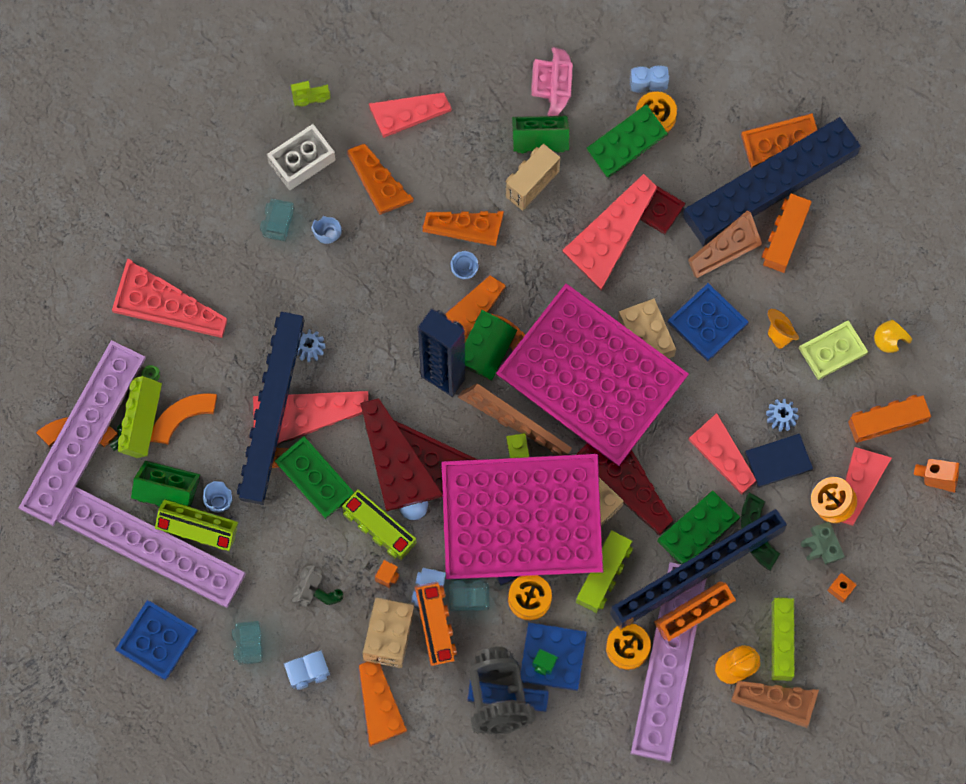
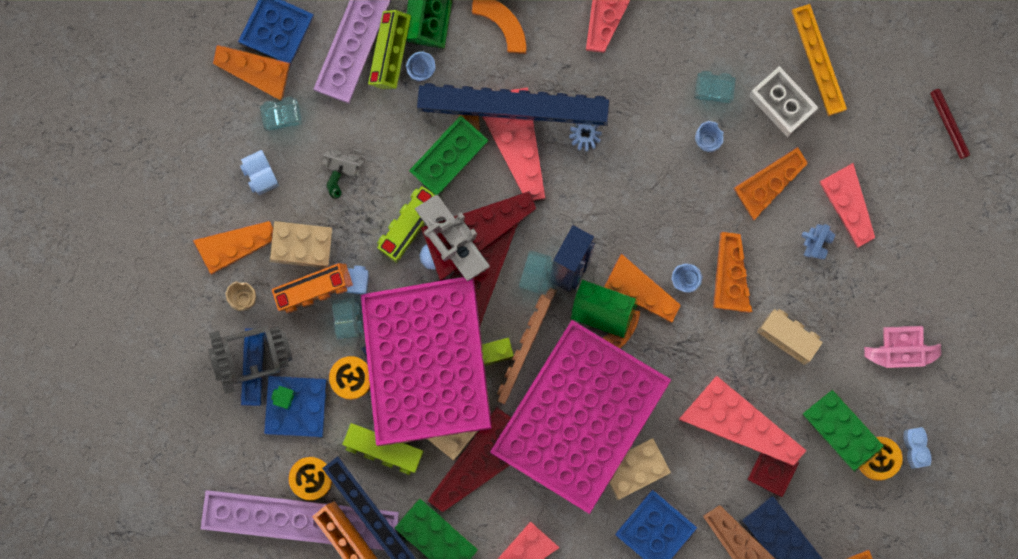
camera: 85 degrees right, 10 degrees up
lime plate [291,81,330,107] -> none
orange plate [375,560,400,588] -> none
green slope [512,116,569,153] -> none
none -> orange wing [213,45,290,100]
none -> tan hair [225,281,256,311]
none -> light grey piece [415,195,490,282]
none -> clear light blue brick [519,250,553,295]
none -> light orange plate [791,4,847,116]
none -> medium blue hips [801,224,835,259]
none -> dark red axle [930,89,970,159]

